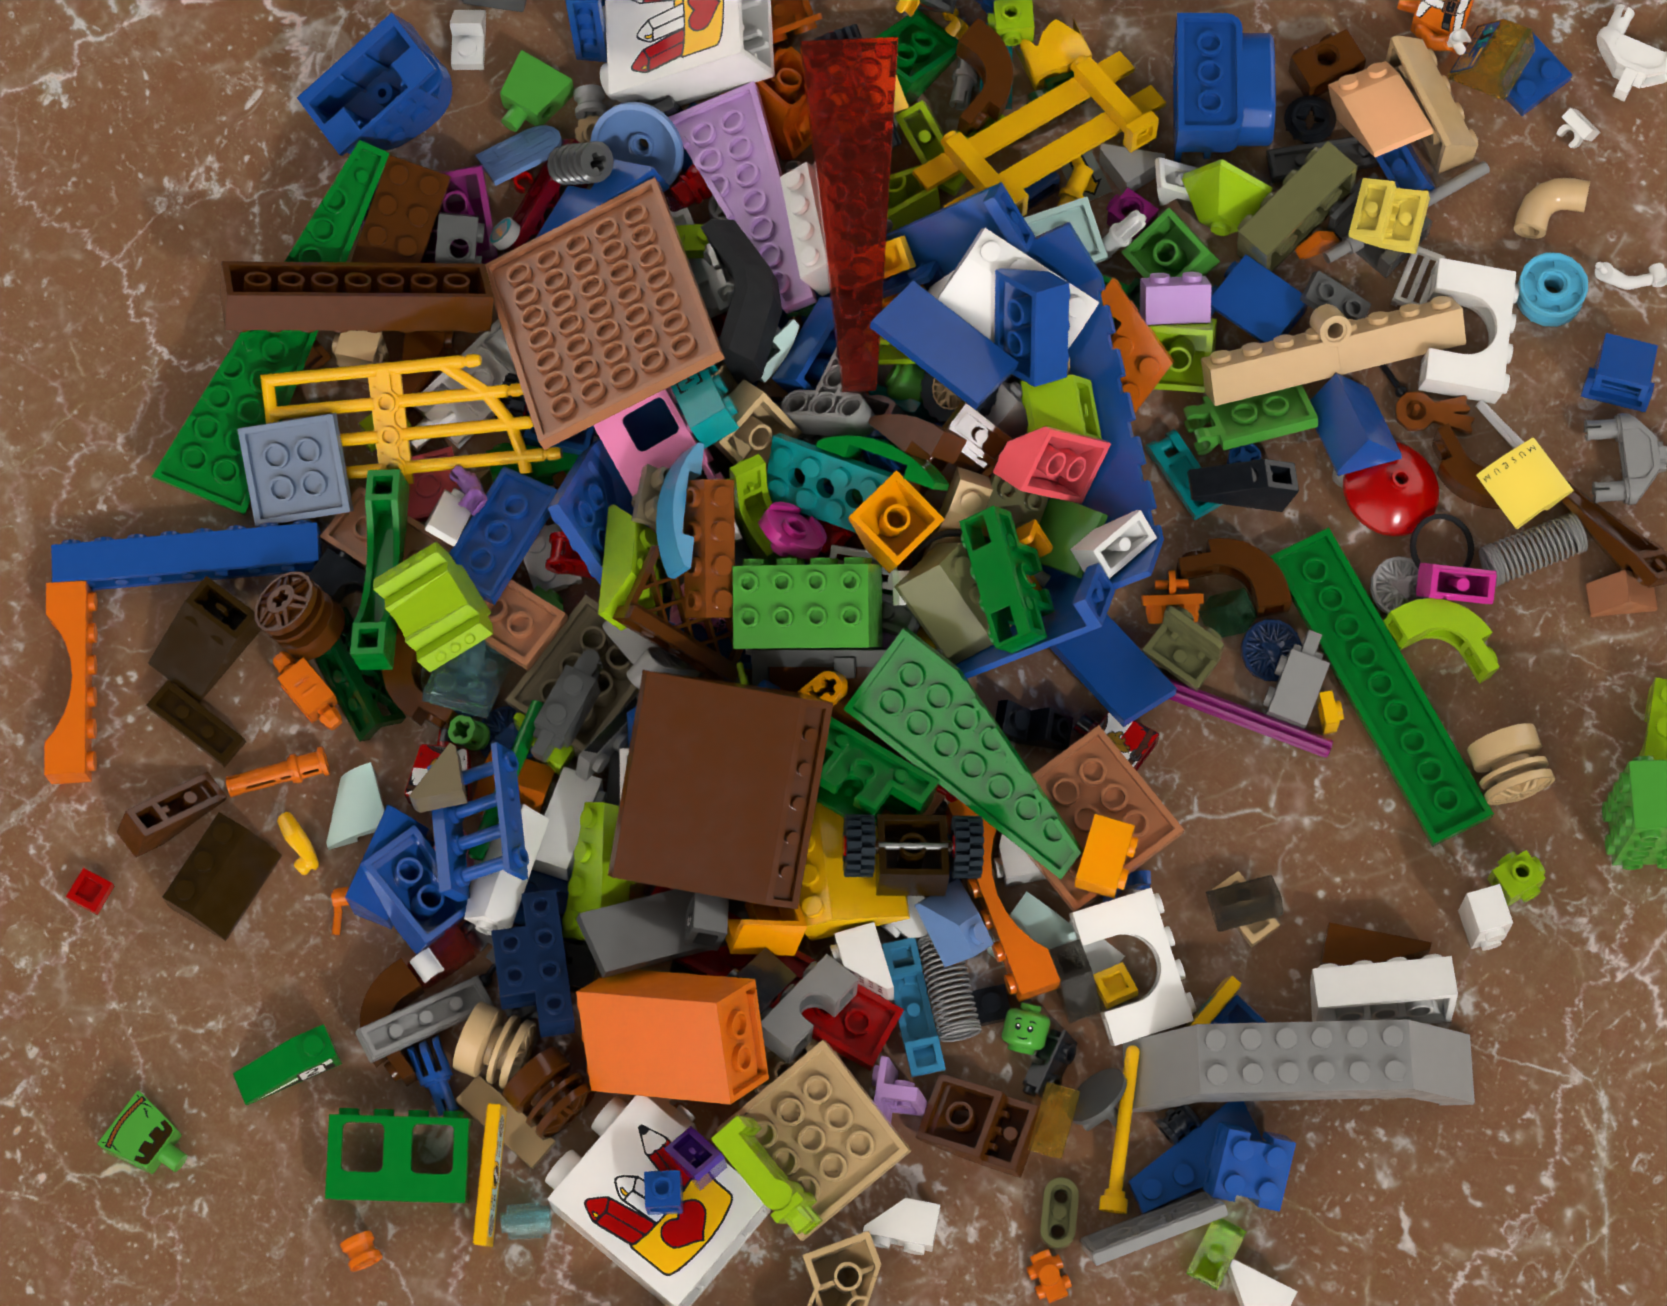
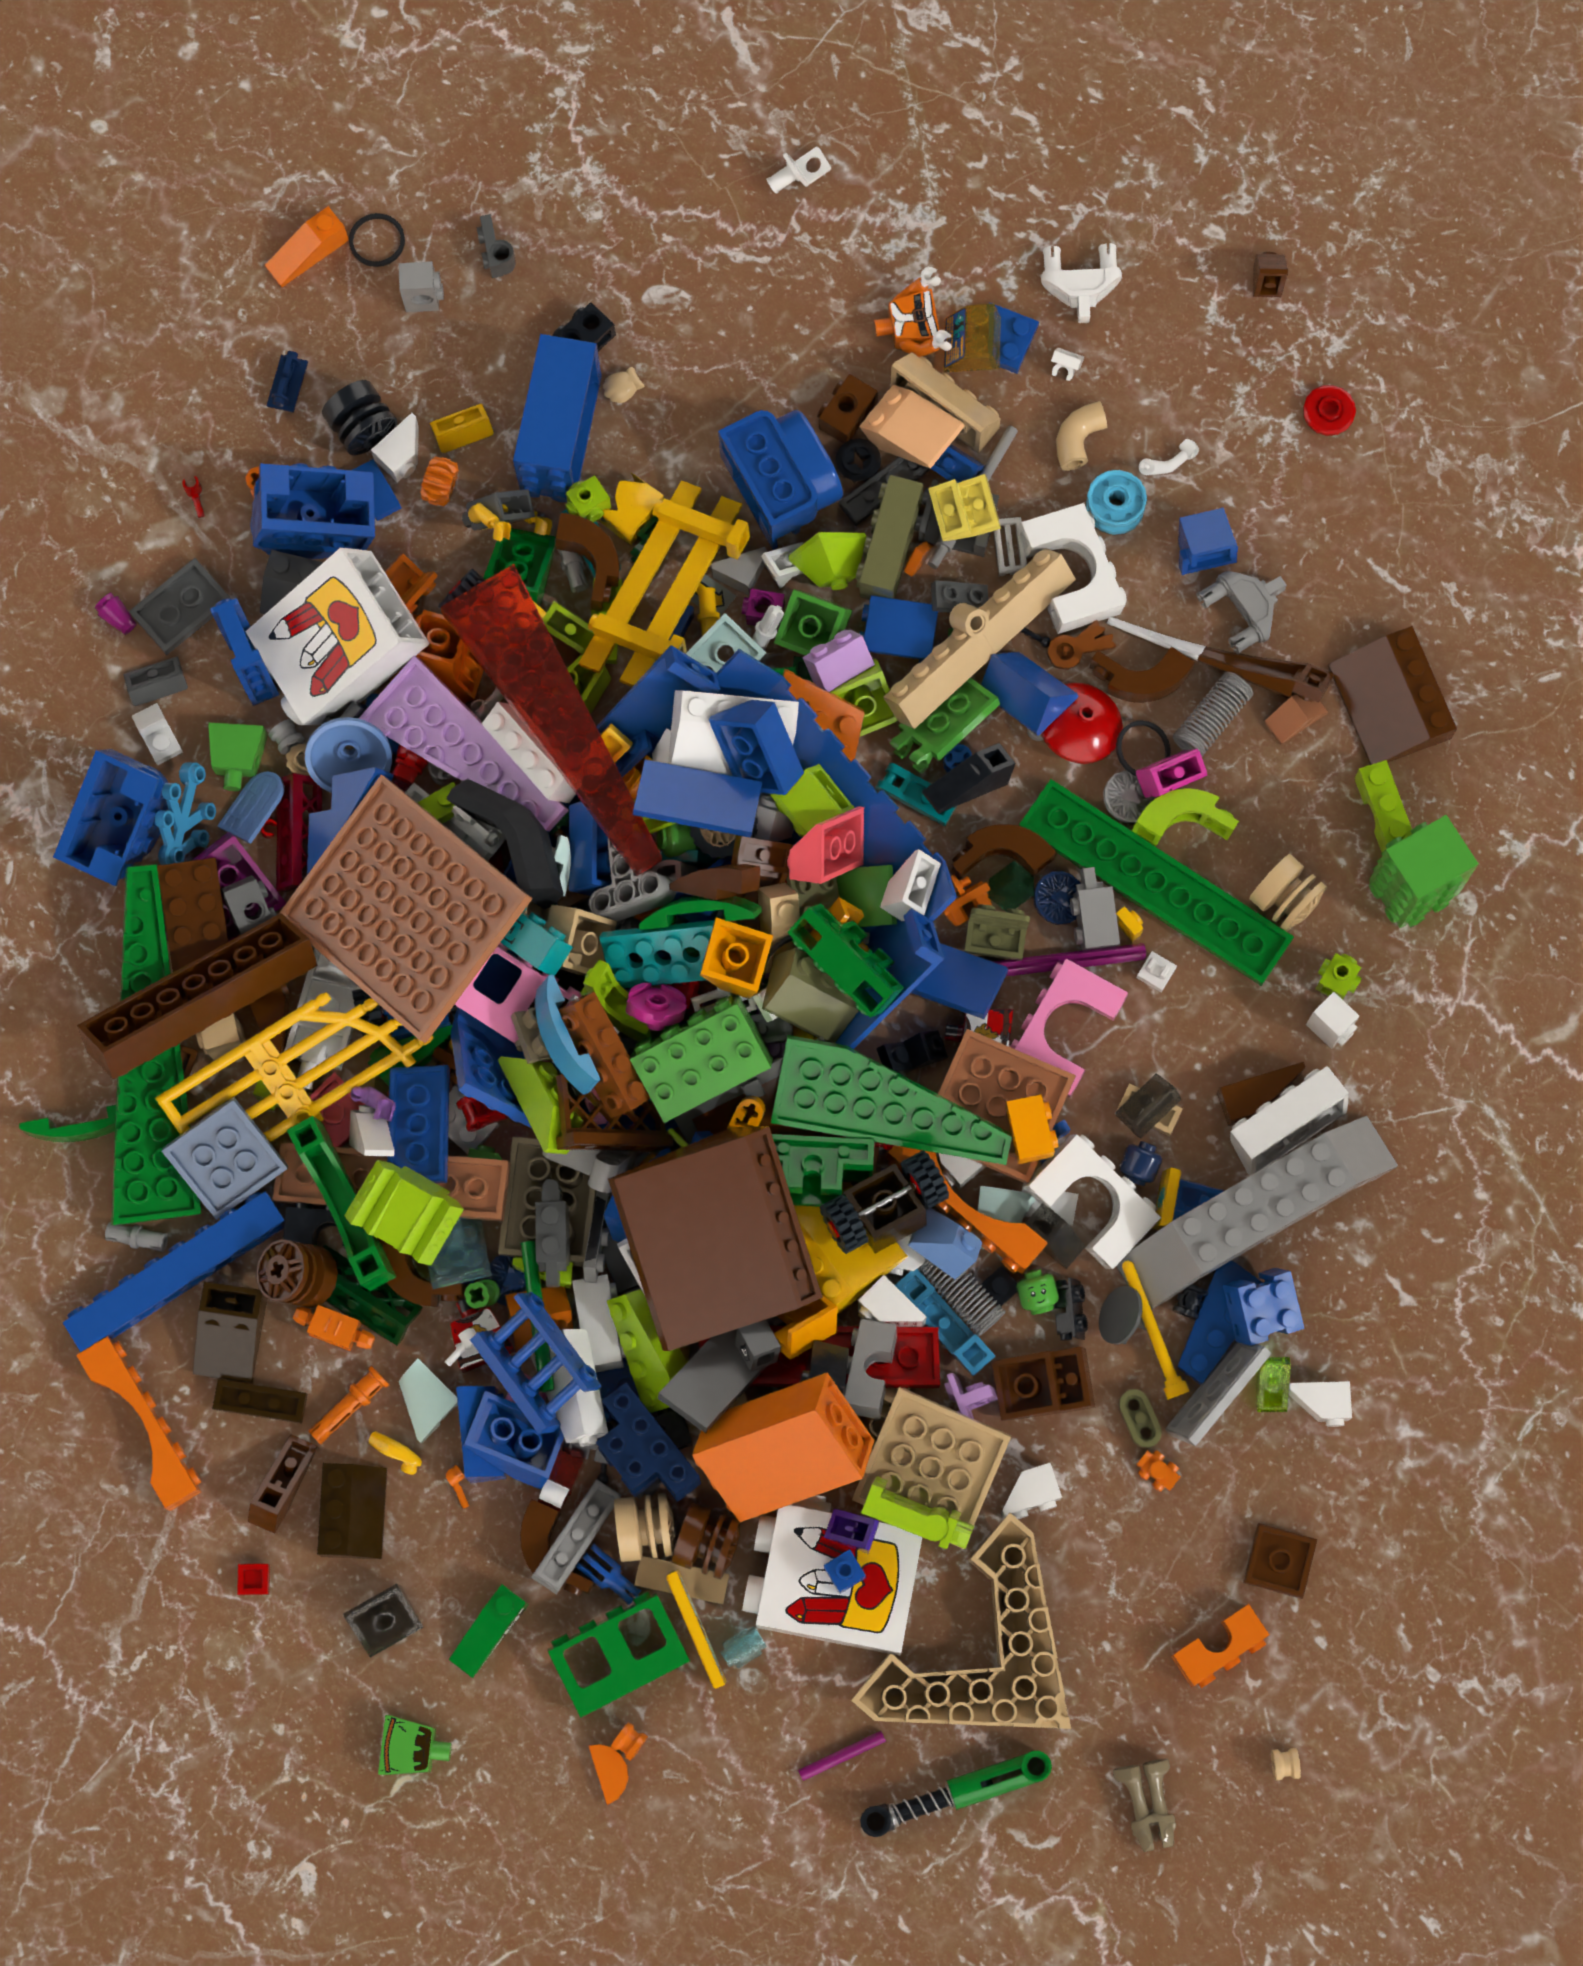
camera: 30 degrees left, 5 degrees up
dark tan slope [409,743,468,813] -> none
light grey tile [489,217,520,250] -> none
dark grey piece [547,141,614,186] -> none
clear yellow hinge [1028,1082,1081,1159] -> none
yellow plate [1091,962,1138,1009] -> none
light yellow slope [1476,437,1574,529] -> none
none -> green slope [19,1105,116,1142]
none -> light grey pin [105,1222,168,1252]
none -> dark azure plant [155,762,216,865]
none -> clear smoke slope [343,1584,424,1658]
none -> white hand [445,1328,476,1366]
none -> orange tile [589,1744,629,1805]
none -> bright pink arch [1010,959,1128,1098]
none -> dark blue head [1119,1140,1163,1187]
none -> white tile [1136,951,1177,993]

